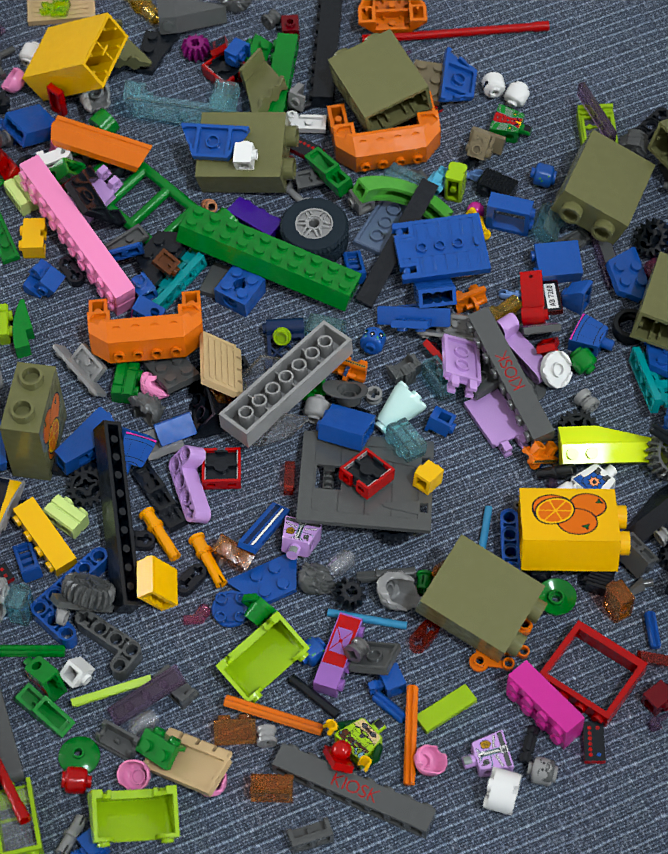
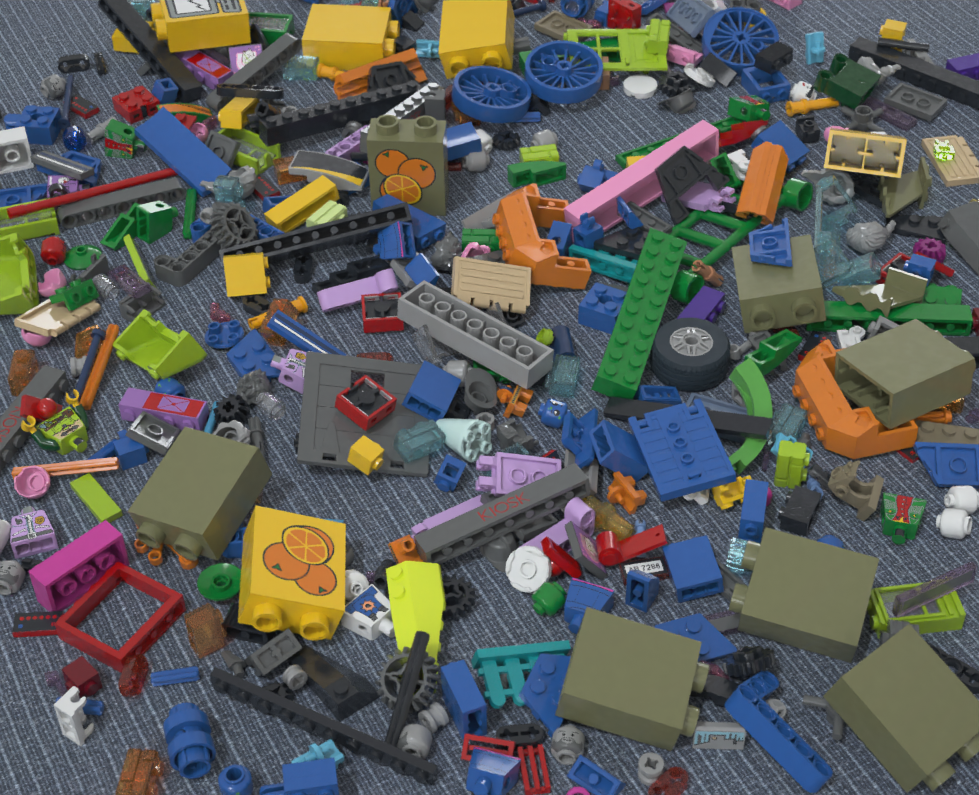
camera: 85 degrees right, 15 degrees down
red tile [46,83,68,117] -> none
white brick [60,656,95,688] -> none
light orange pin [138,507,181,562] -> none
reddish brown bracket [152,248,181,280] -> none
white brick [233,141,258,170] -> none
green piece [241,593,277,627] -> none
black piece [288,674,341,719] -> none
flat silver wheel [344,637,370,663] -> none
light grey wheel [573,388,600,414] -> none
none -> dark blue bar [69,329,106,408]
none -> light grey hair [846,220,896,254]

